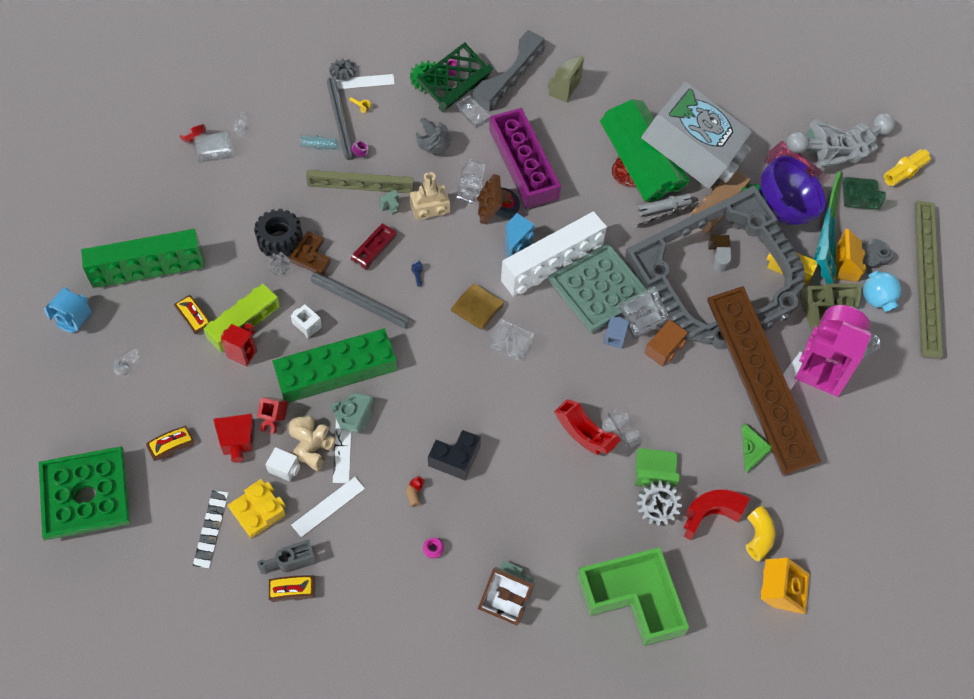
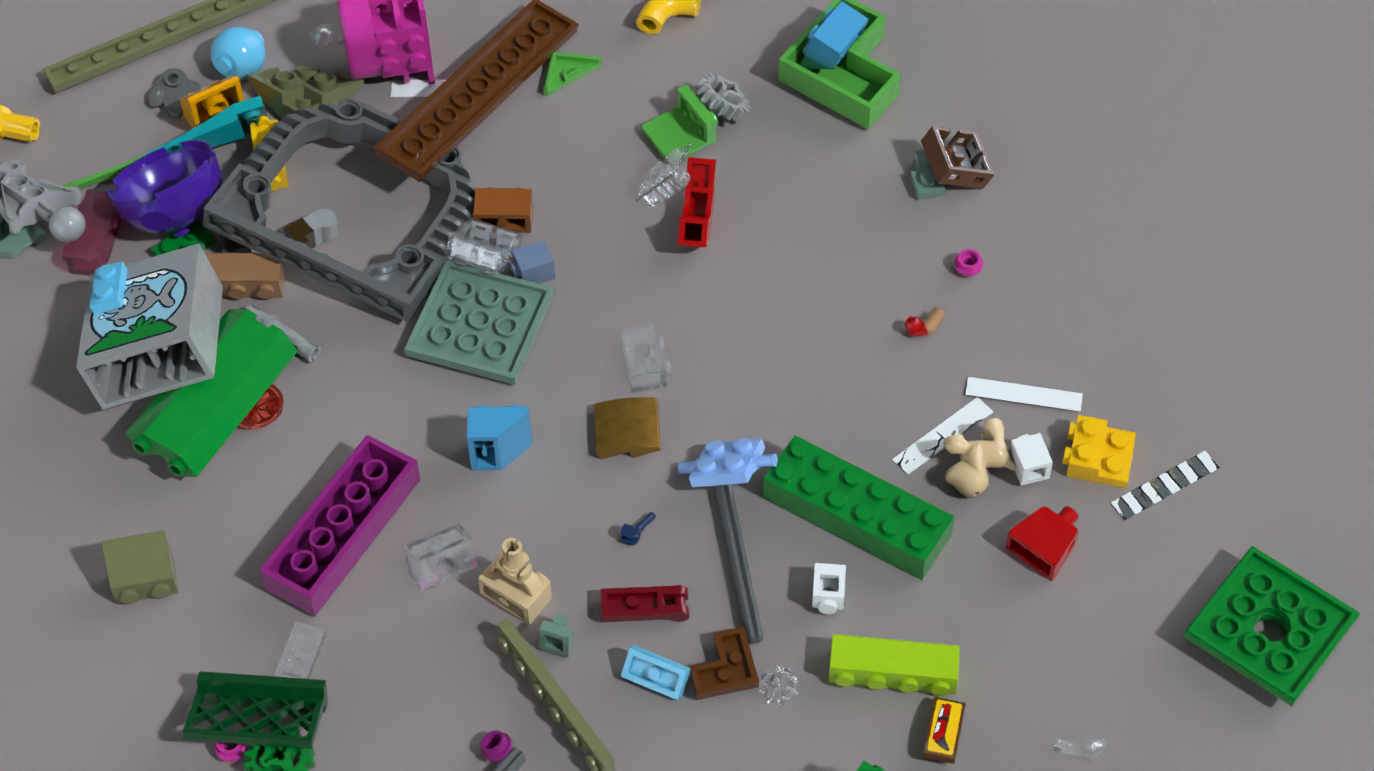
camera: 125 degrees left, 5 degrees down
slope [146,426,194,461] -> none
red brick [221,323,257,367] -> none
black tyre [254,209,303,259] -> none
red brick [257,397,288,434] -> none
dark grey piece [257,539,316,574] -> none
slope [269,575,315,602] -> none
sand green plate [330,393,374,433] -> none
dark grey hair [416,118,451,154] -> none
black brick [428,430,481,480] -> none
dark grey arch [473,30,545,112] -> none
reddish brown plate [477,174,520,225] -> none
white brick [501,211,607,297] -> none
sticker [635,201,700,227] -> none
red arch [683,489,750,540] -> none
clear green bracket [842,177,886,210] -> none
none -> medium azure plate [89,261,127,315]
none -> medium azure plate [620,645,691,700]
none -> light blue plate [678,438,778,487]
none -> dark azure slope [801,1,869,69]

